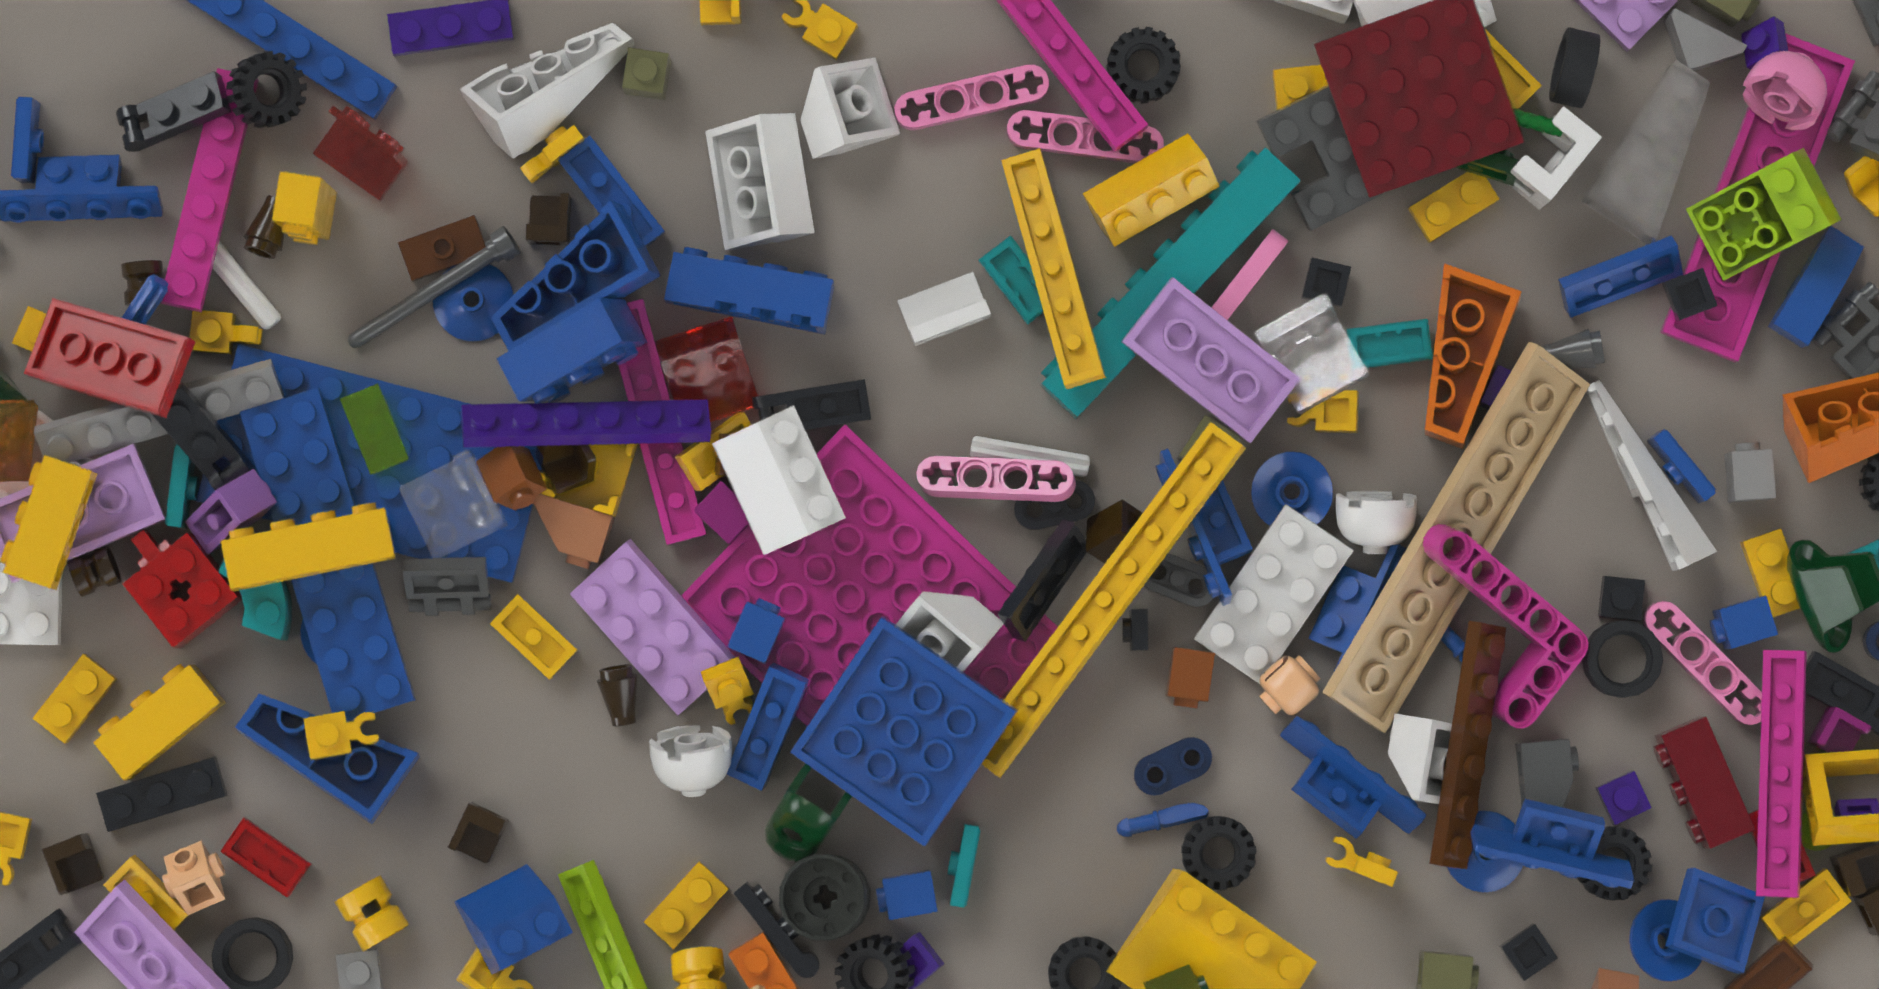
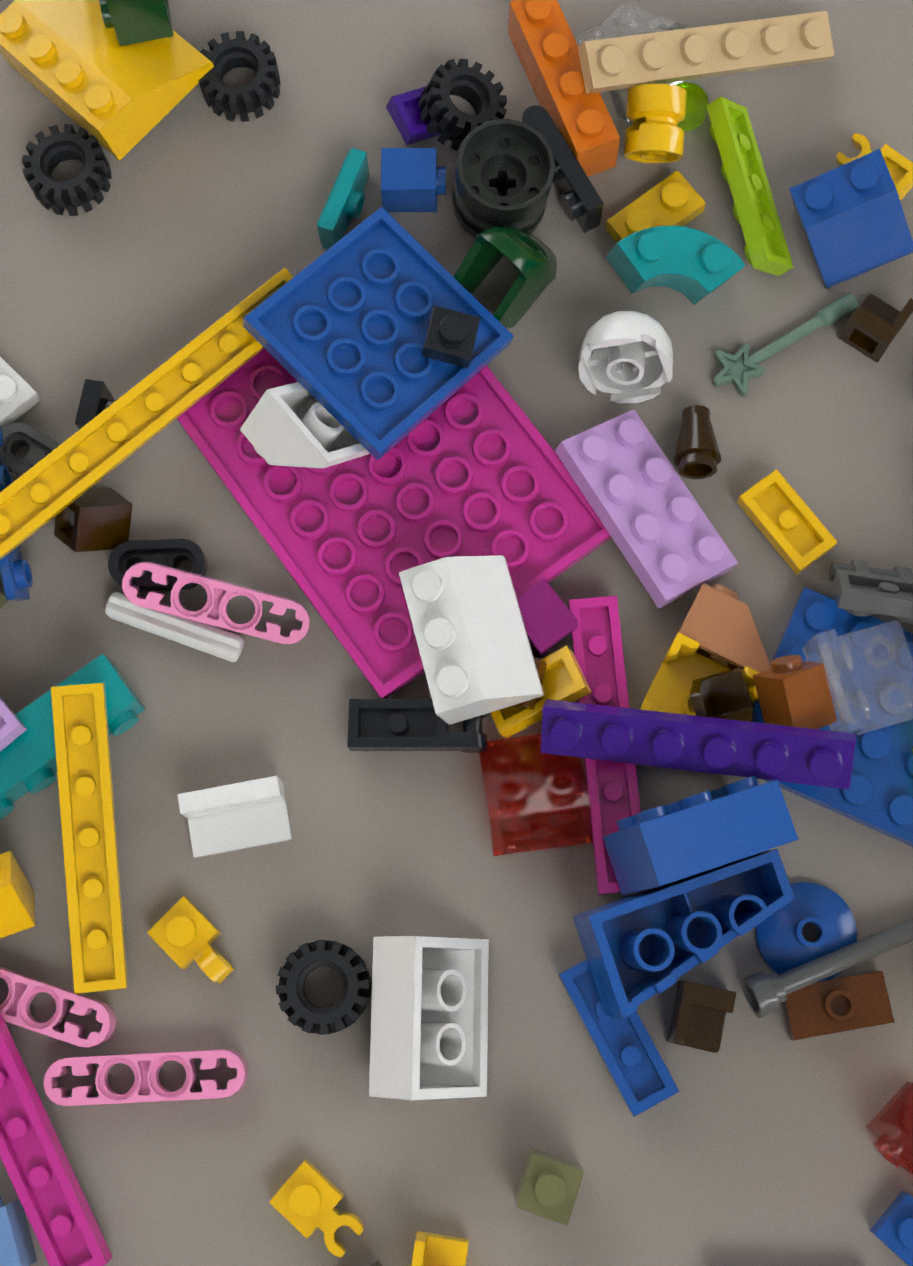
camera: 160 degrees left, 10 degrees down
white wedge [460,23,635,159] -> none
yellow plate [520,125,585,184] -> none
blue wedge [664,247,834,335] -> none
yellow plate [700,656,754,725] -> none
blue brick [727,598,786,664] -> none
blue plate [727,662,810,791] -> none
white slope [800,57,900,159] -> none
teal plate [978,235,1044,325] -> none
black plate [998,519,1087,642] -> none
blue piece [1117,803,1209,837] -> none
dark blue plate [1134,737,1212,795] -> none
dark orange brick [1165,647,1215,709] -> none
none -> yellow plate [147,896,234,984]
none -> black tyre [276,940,371,1035]
none -> black plate [421,305,480,368]
none -> teal brick [605,226,746,305]
none -> sand green piece [713,293,859,397]

